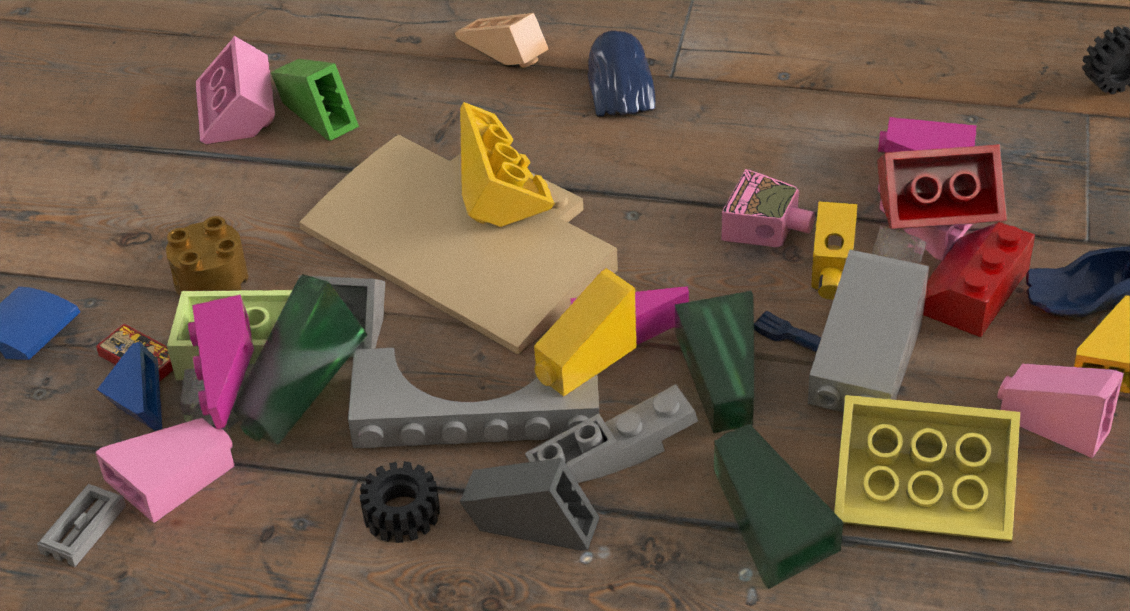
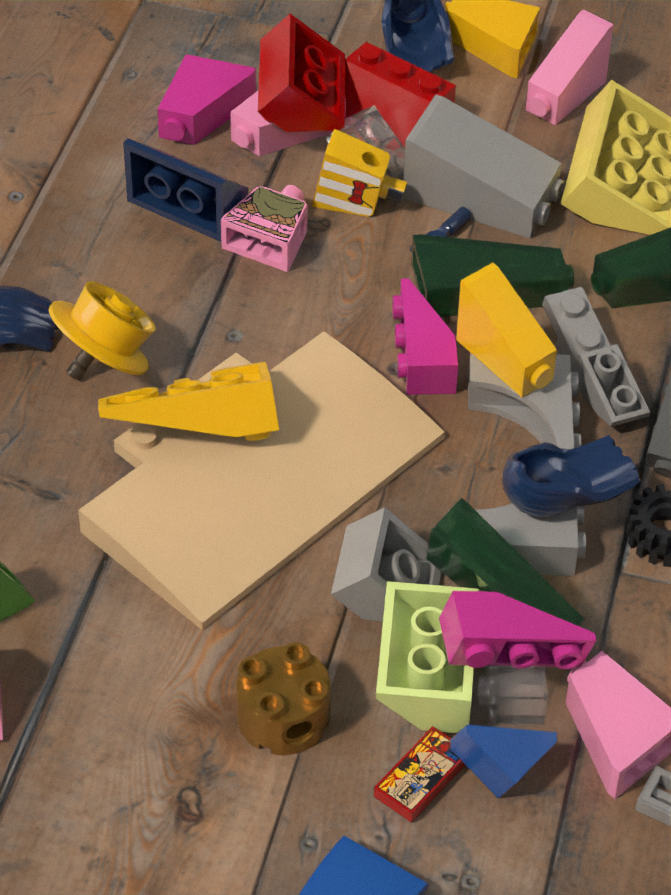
camera: 90 degrees left, 5 degrees up
none -> yellow piece [49,281,156,380]
none -> dark blue slope [123,138,248,242]
none -> dark blue hair [502,435,641,518]

